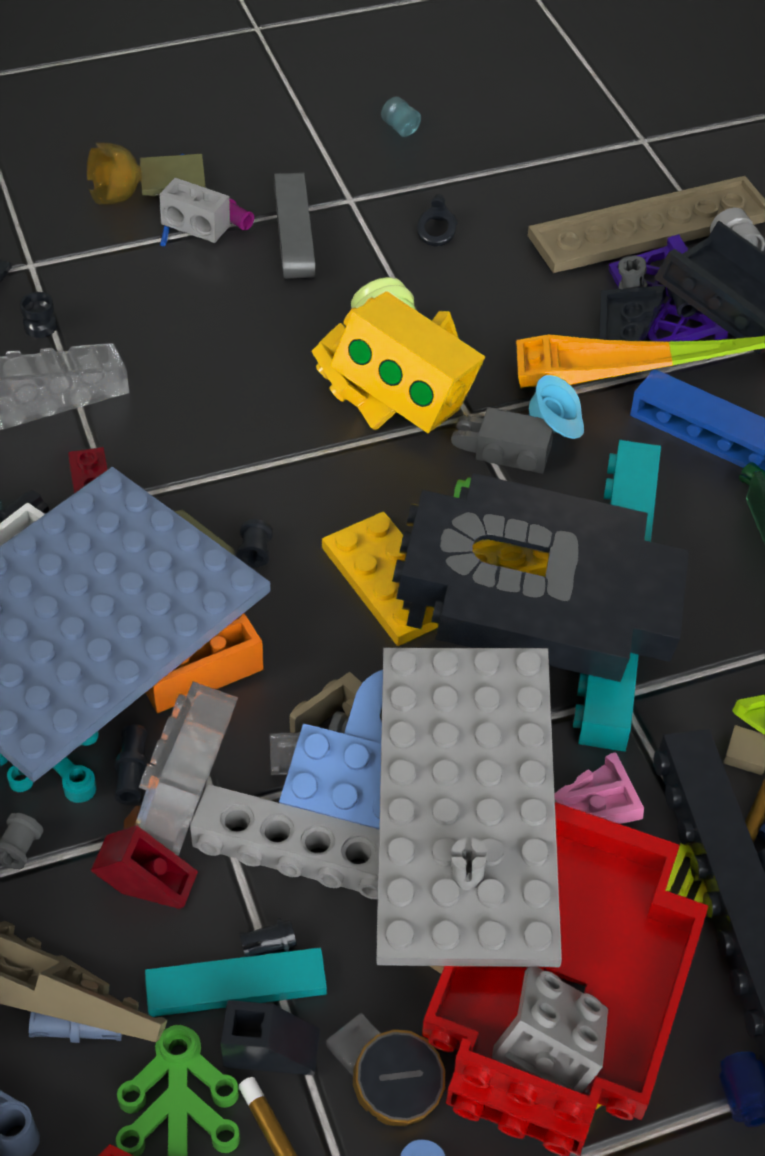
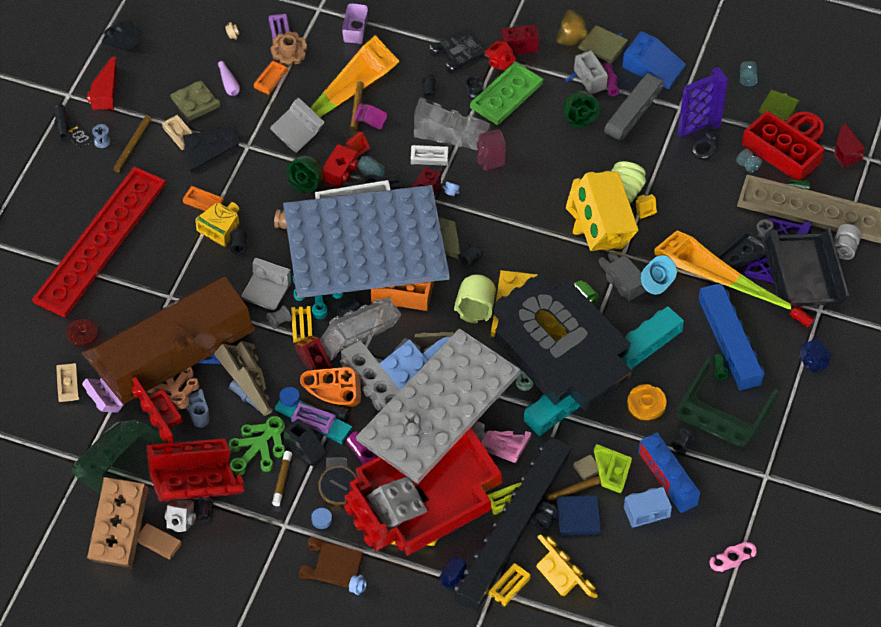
camera: 40 degrees right, 5 degrees up
none -> blue tile [280,387,300,407]
none -> yellow tile [291,306,312,343]
none -> medium lavender tile [291,403,336,434]
none -> orange beam [300,367,361,407]
none -> magenta piece [346,431,379,465]
none -> white tile [411,146,448,166]
none -> light blue plate [442,181,460,196]
none -> yellowish green cylinder [454,274,496,323]
none -> bright green plate [470,61,543,126]
none -> clear pink brick [476,129,506,171]
none -> red brick [485,41,517,70]
none -> dark red brick [501,25,539,55]
none -> dark green cylinder [563,91,600,128]
none -> blue slope [622,31,686,89]
none -> light orange tile [627,384,667,421]
none -> dark purple fence [677,67,728,137]
none -> clear light blue wheel [736,148,762,174]
none -> red brick [742,110,825,180]
none -> clear neon green piece [758,90,799,121]
none -> dark green pin [787,178,810,190]
none -> dark red slope [834,123,865,168]

